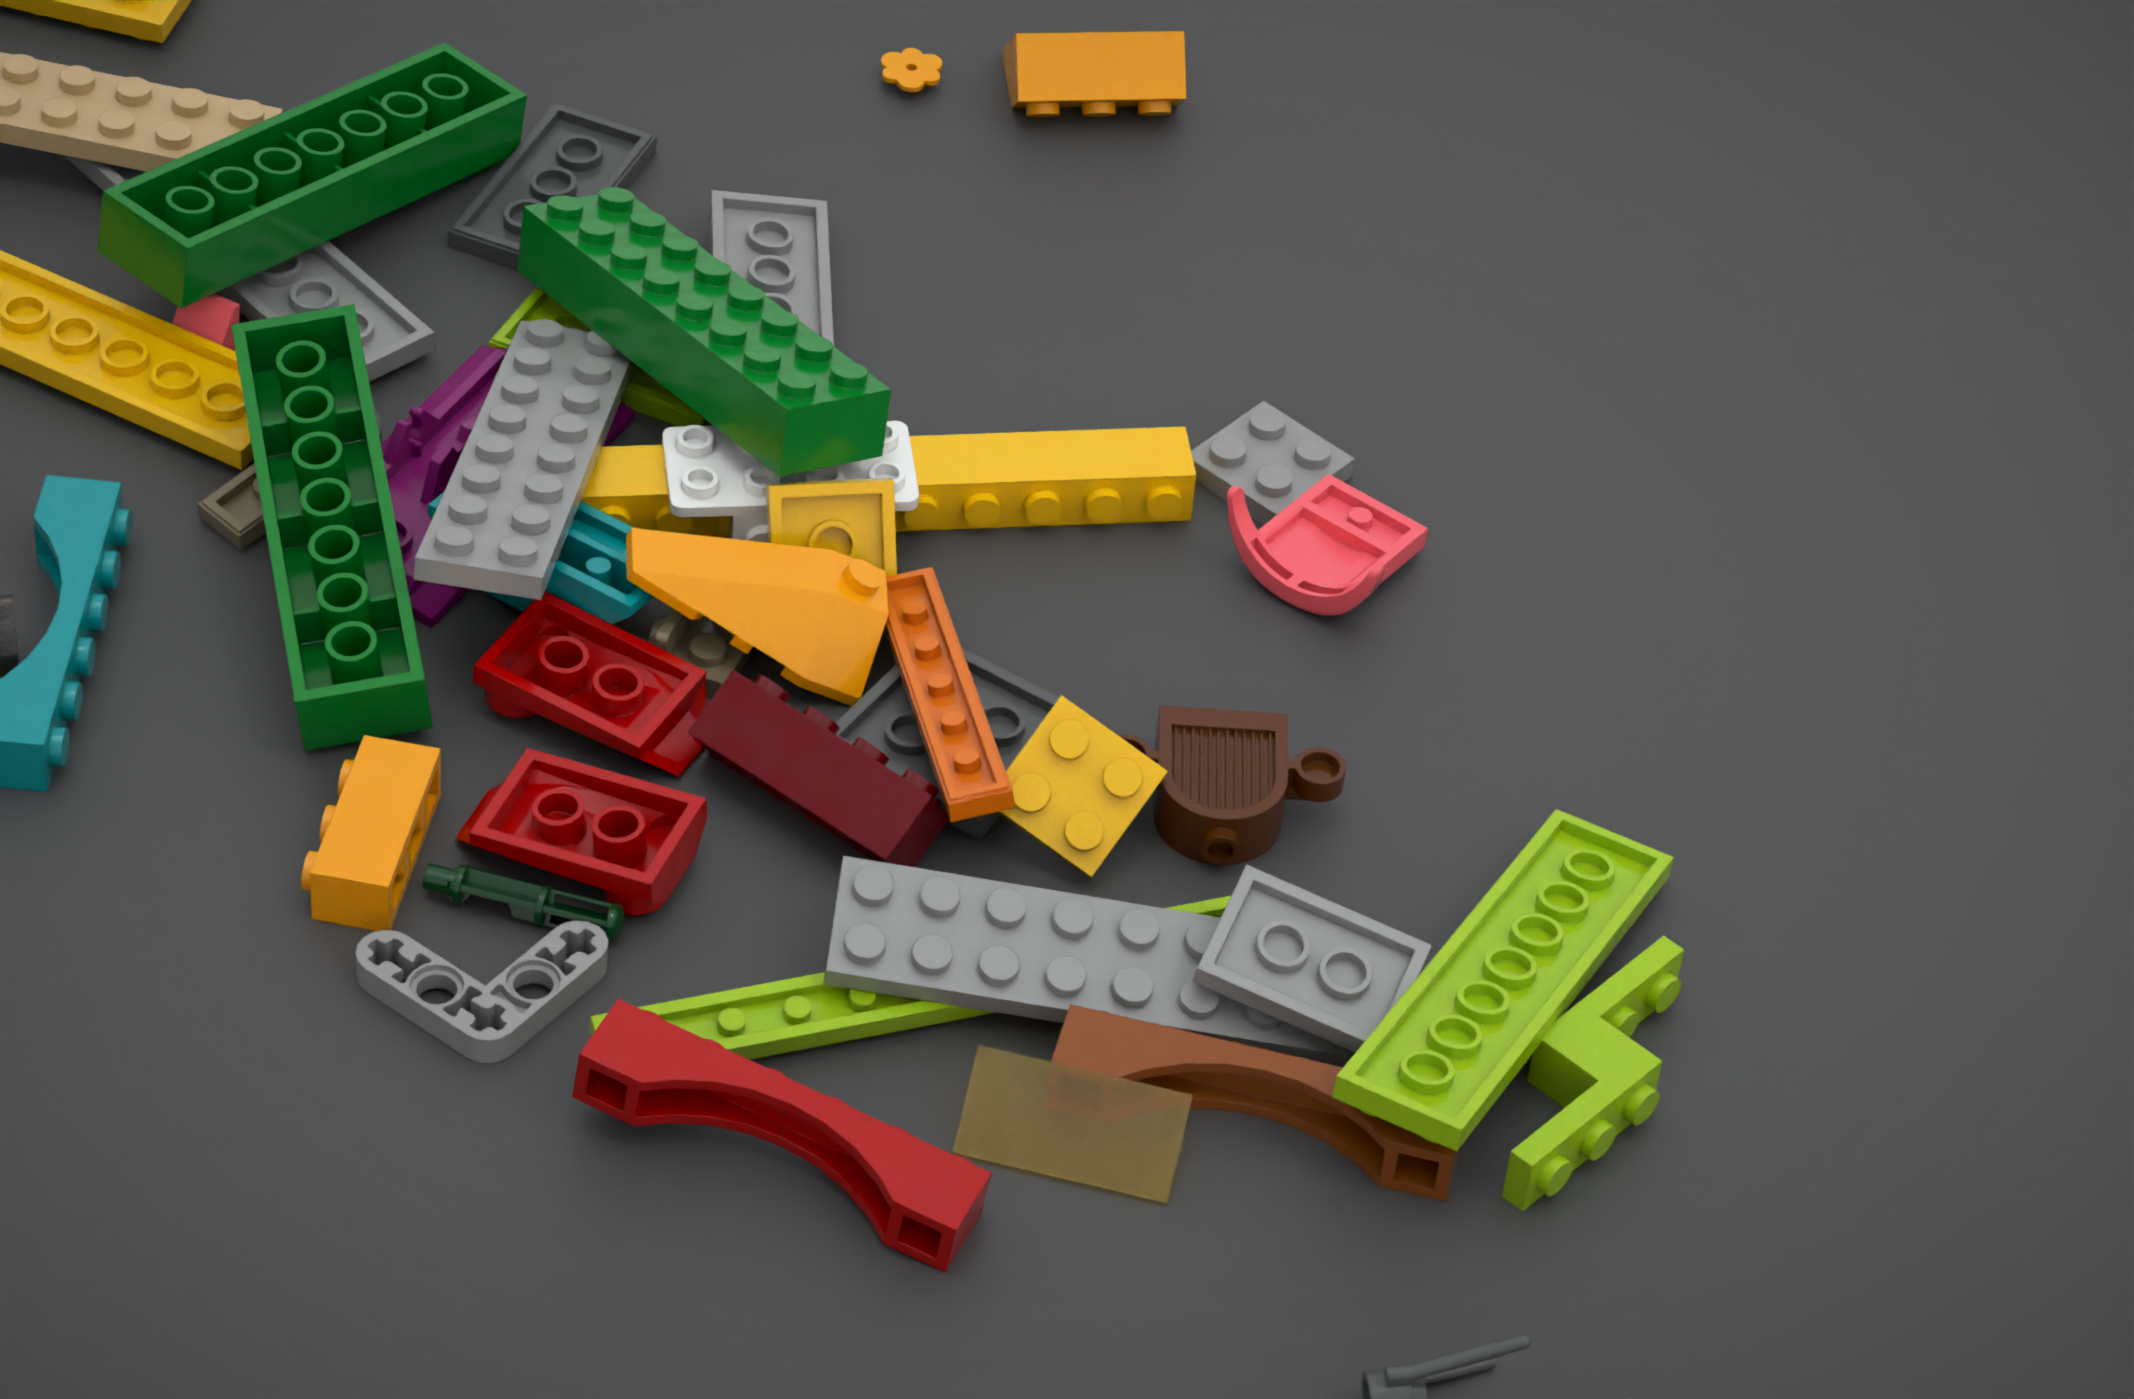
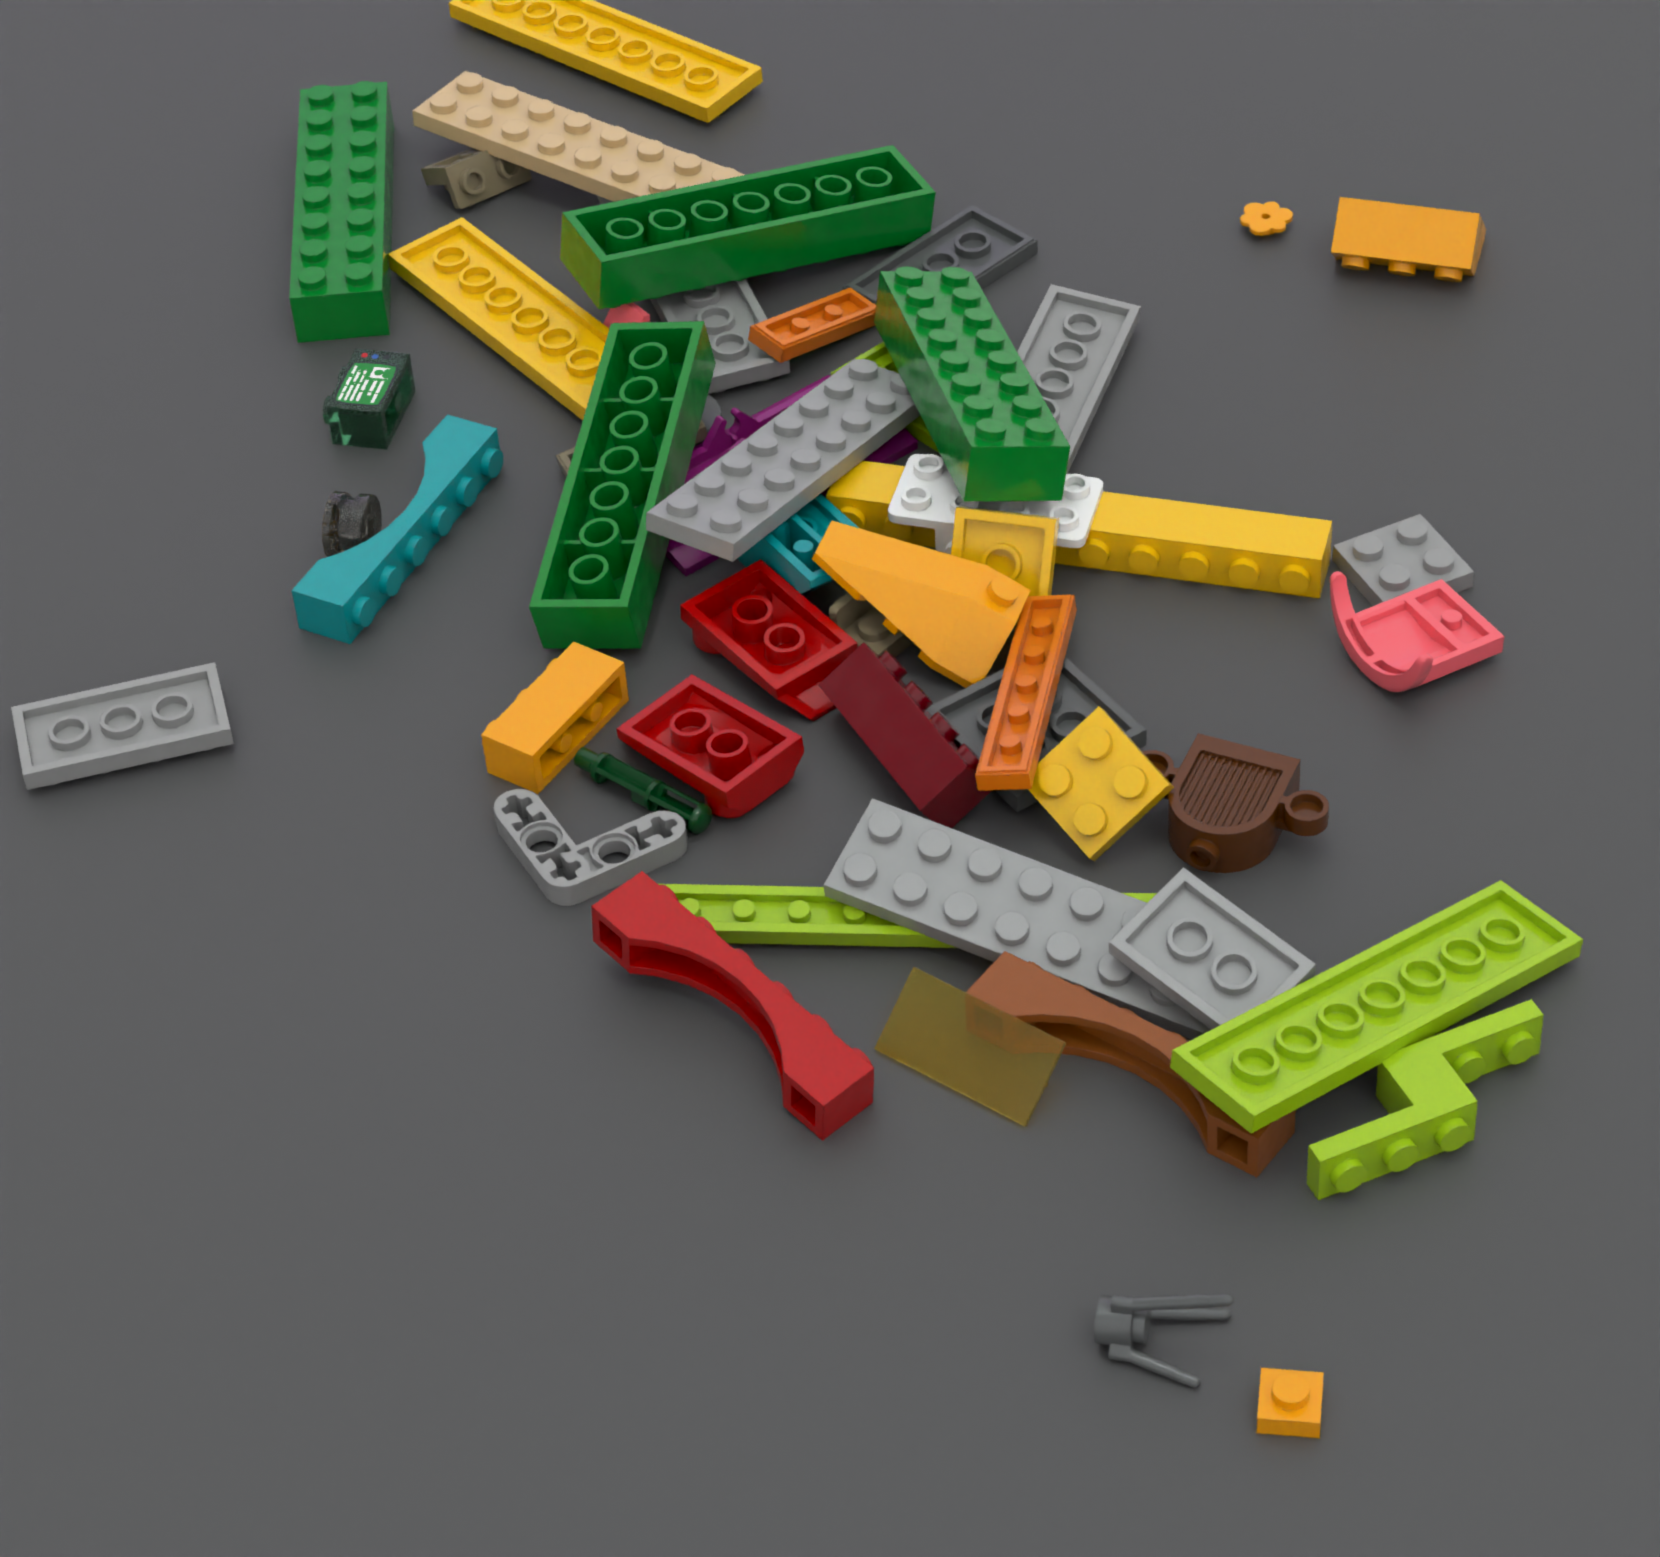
camera: 30 degrees right, 0 degrees up
none -> orange tile [748,287,876,363]

